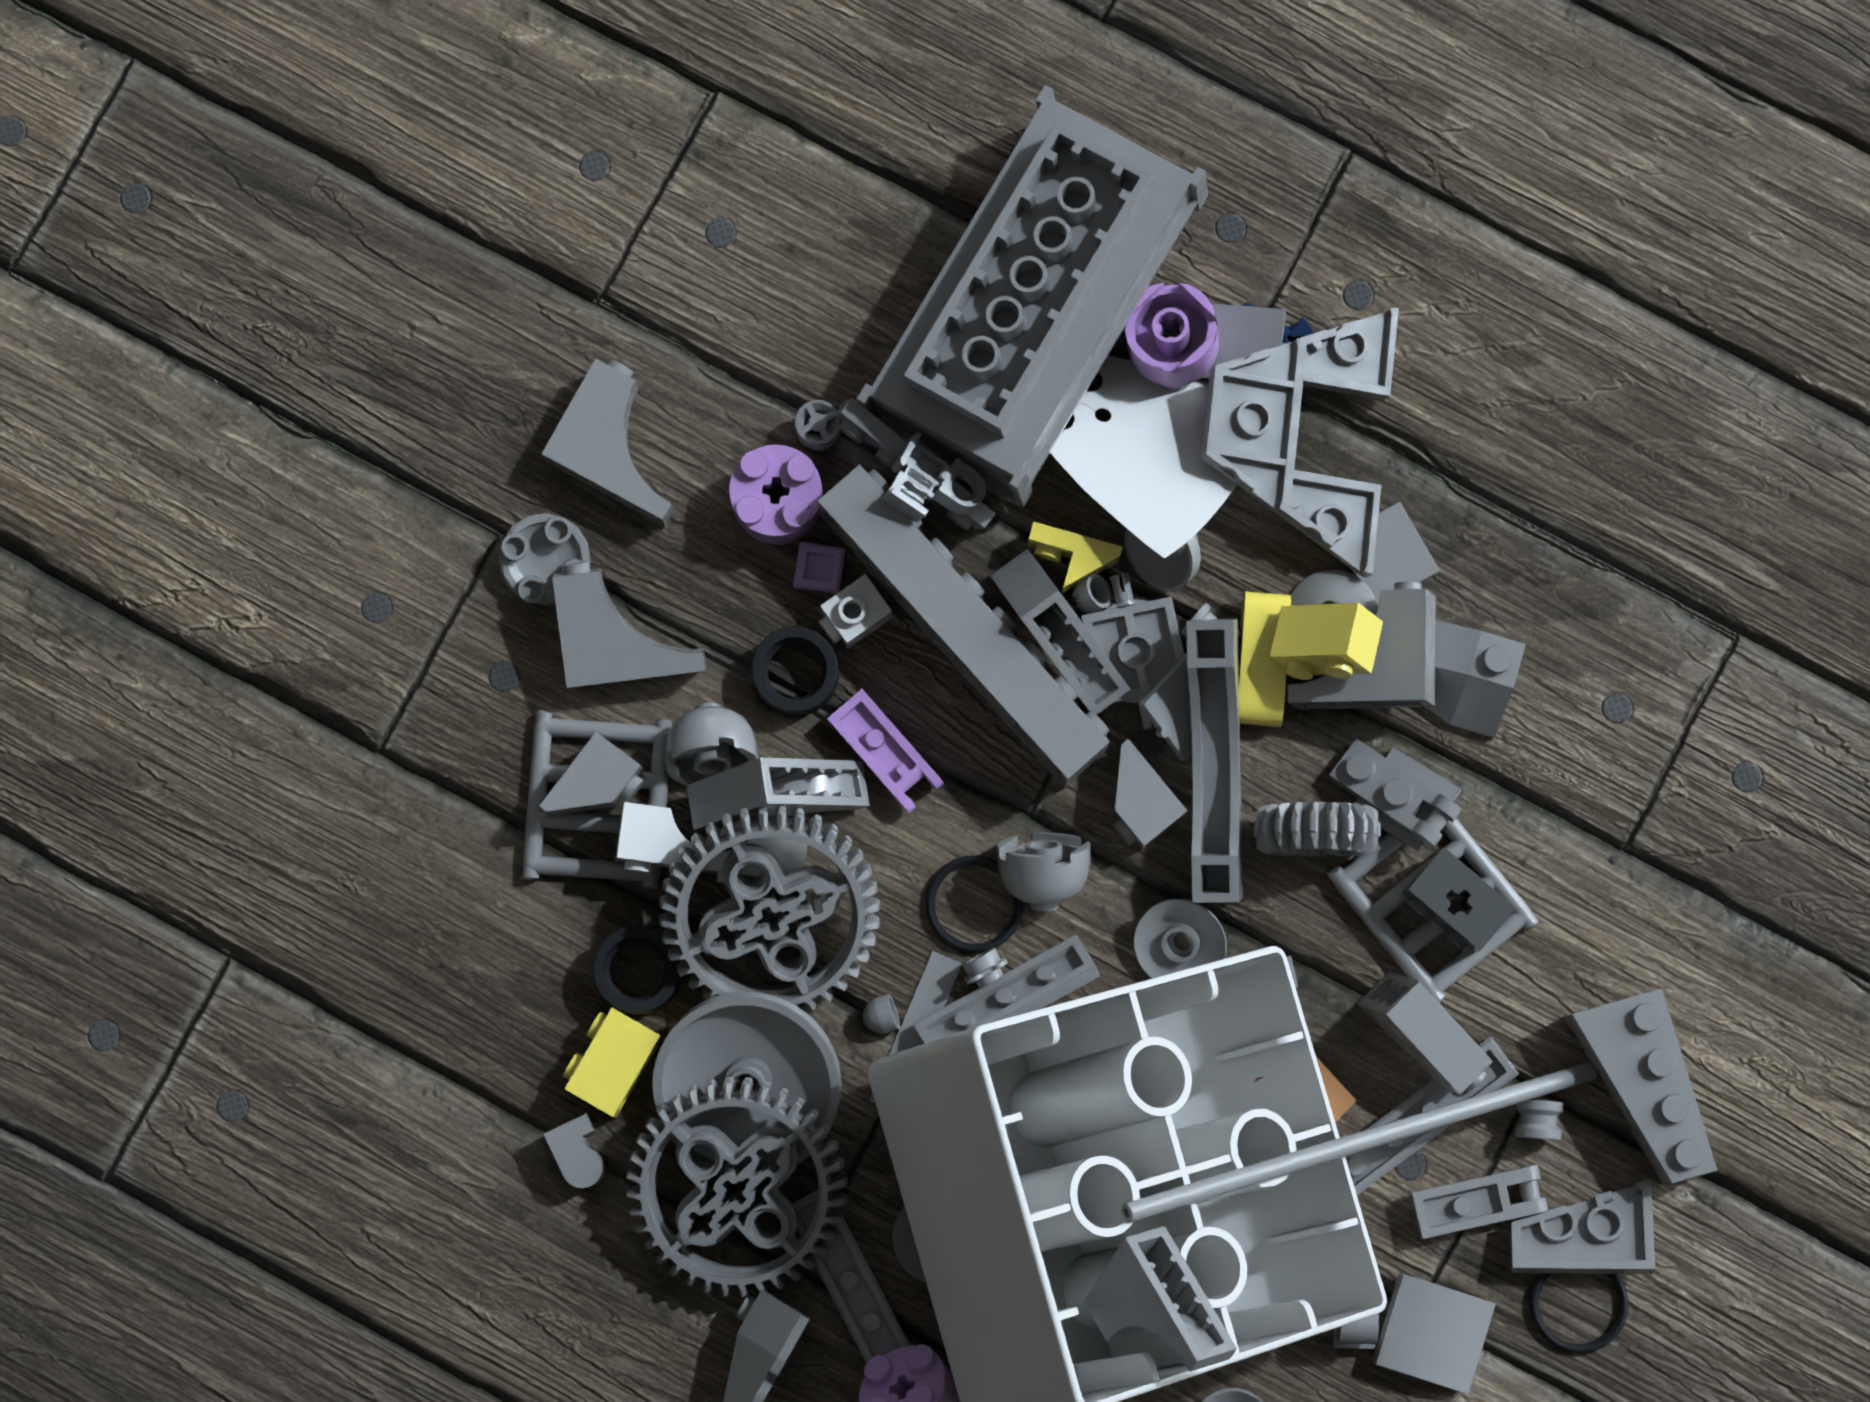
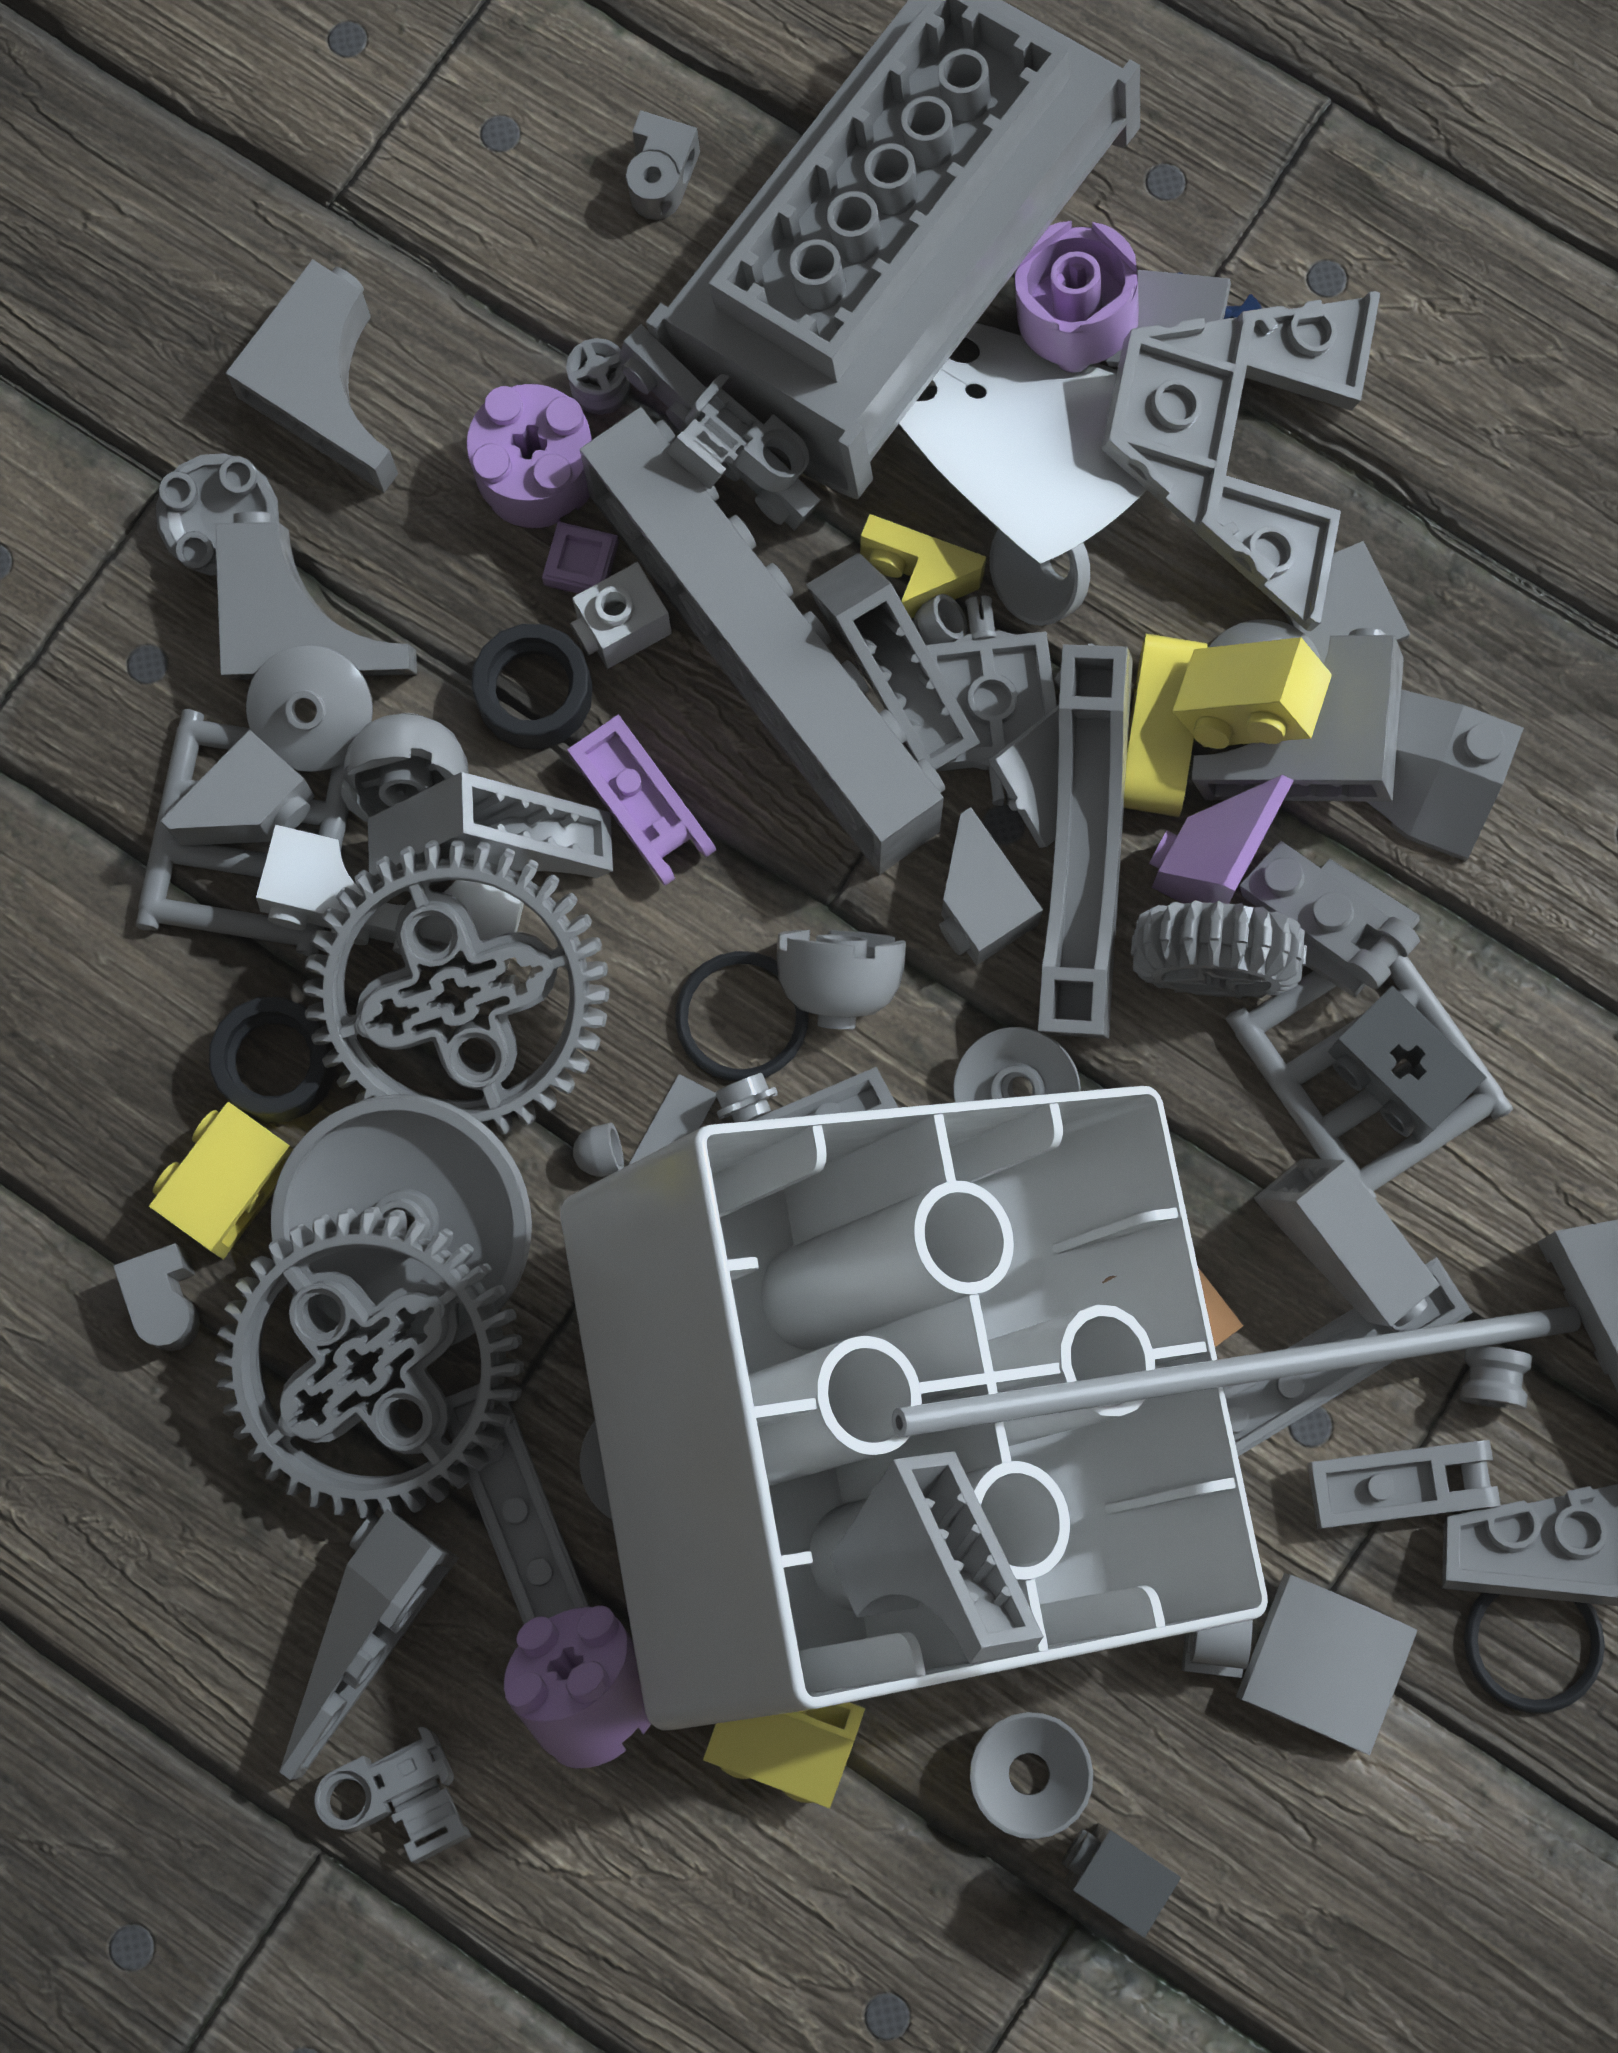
camera: 10 degrees right, 5 degrees down
none -> light grey dish [246,645,373,771]
none -> light grey leg [626,110,700,220]
none -> lavender slope [1149,775,1294,904]

